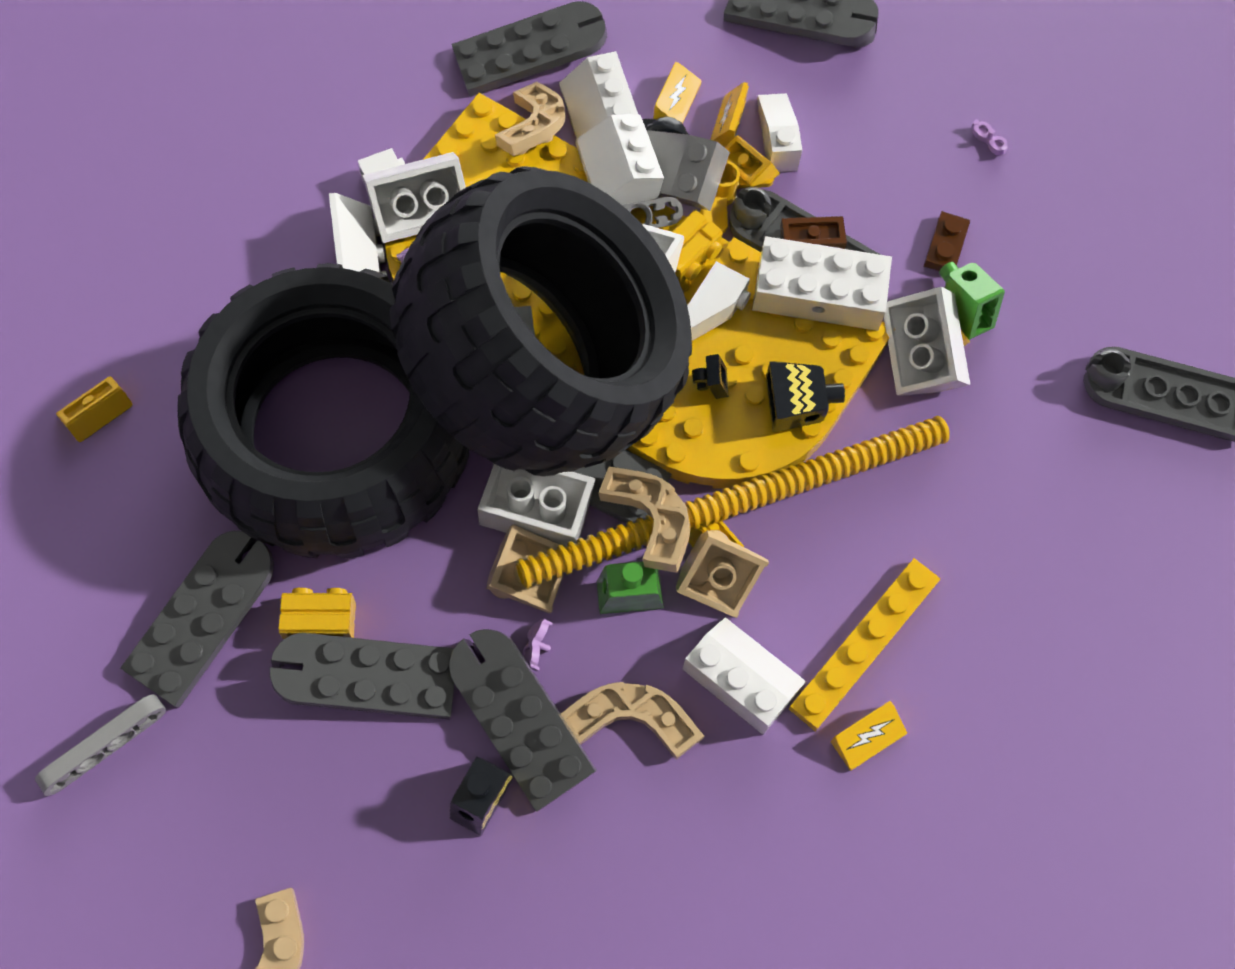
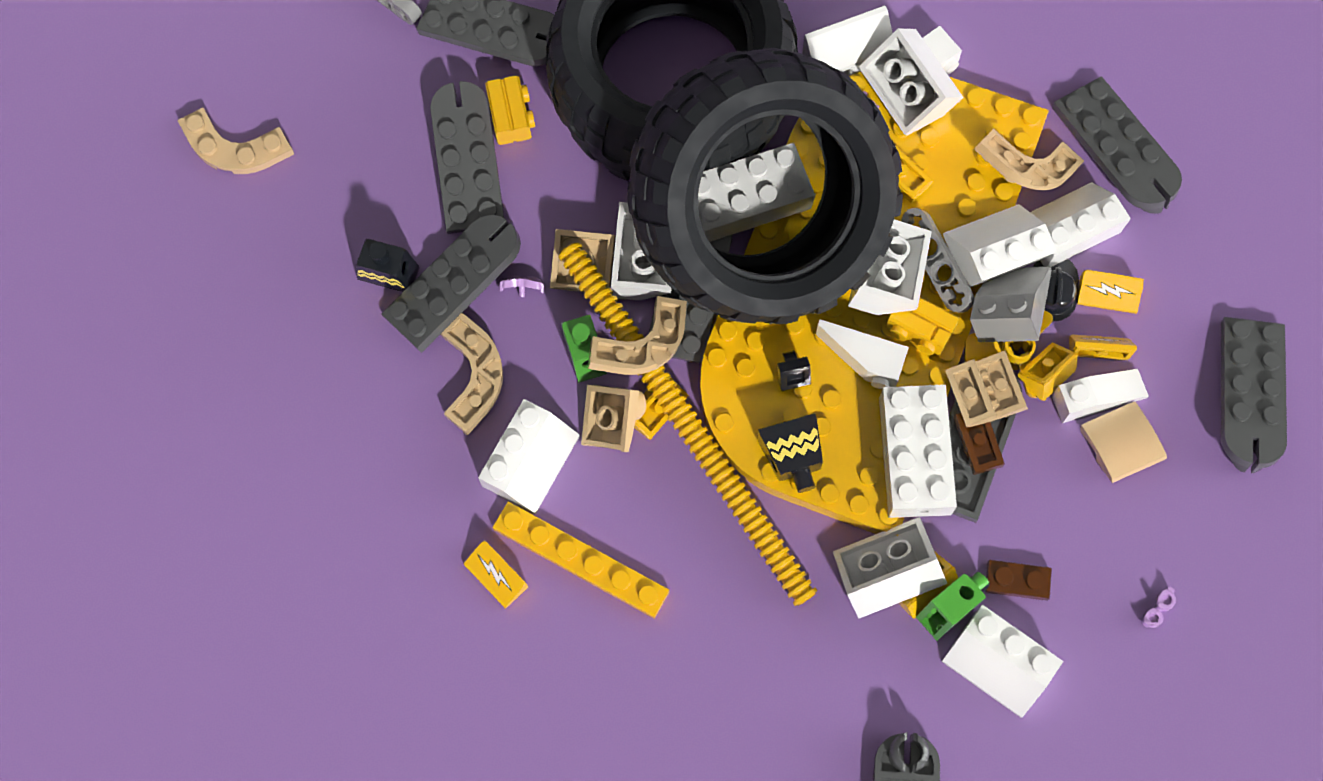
camera: 85 degrees right, 5 degrees up
none -> white slope [941,605,1064,718]
none -> tan slope [945,350,1028,427]
none -> tan slope [1081,401,1167,483]

